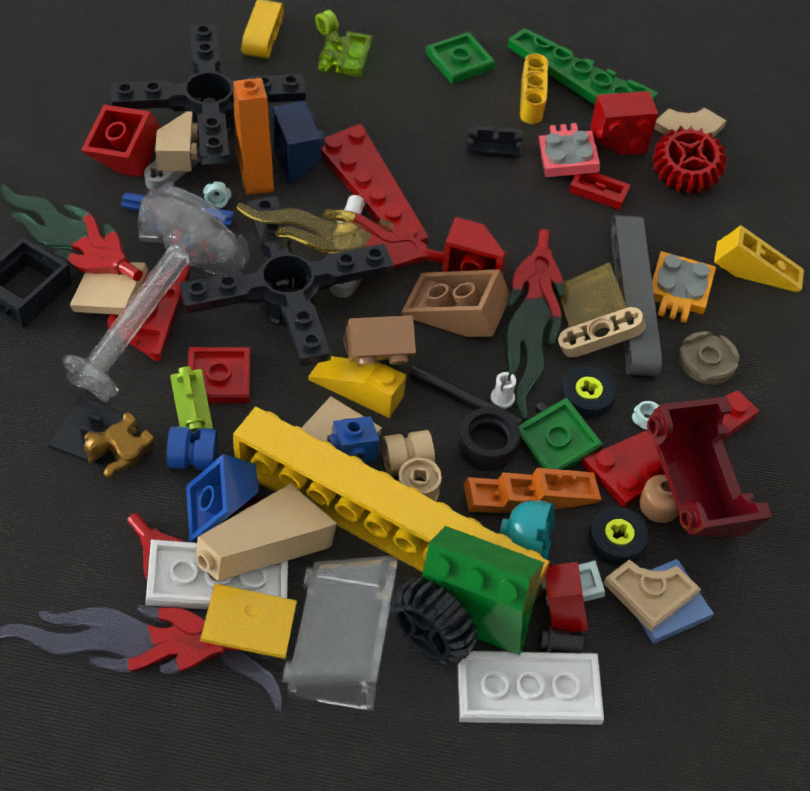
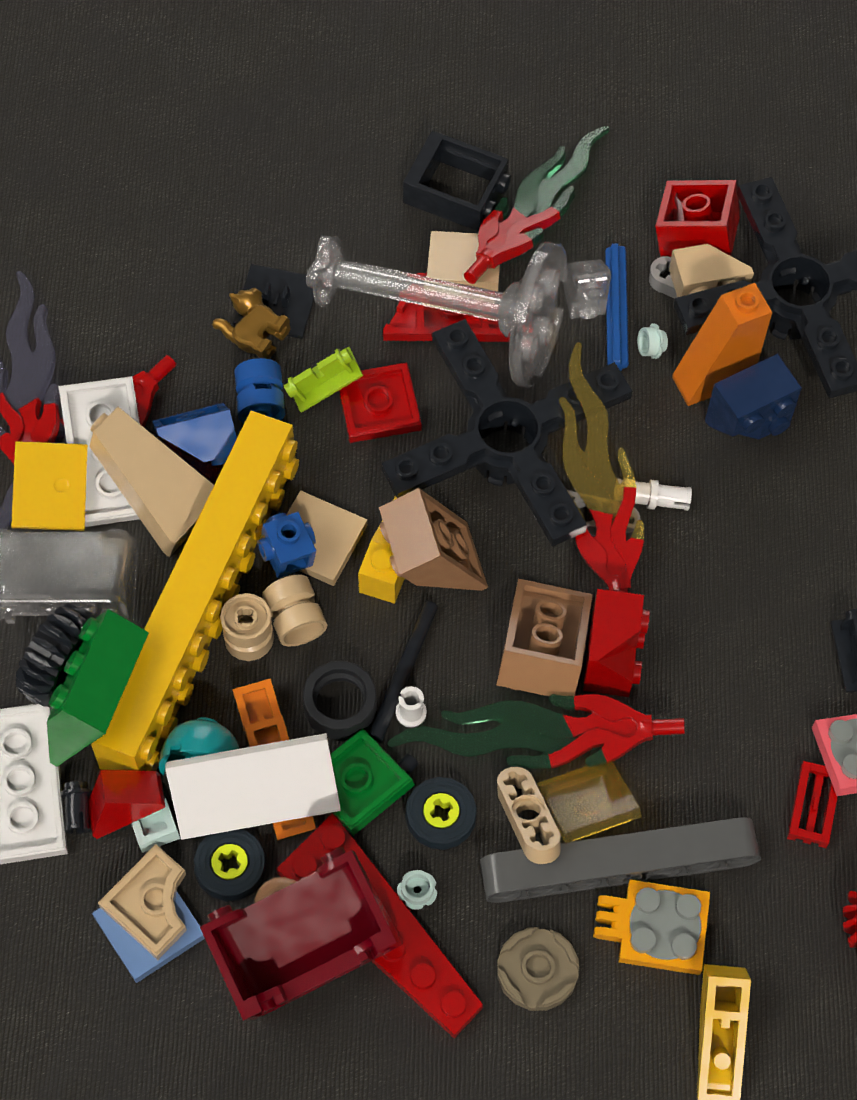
camera: 85 degrees right, 10 degrees up
red wing [321,123,428,244] -> none
none -> white tile [165,733,341,840]

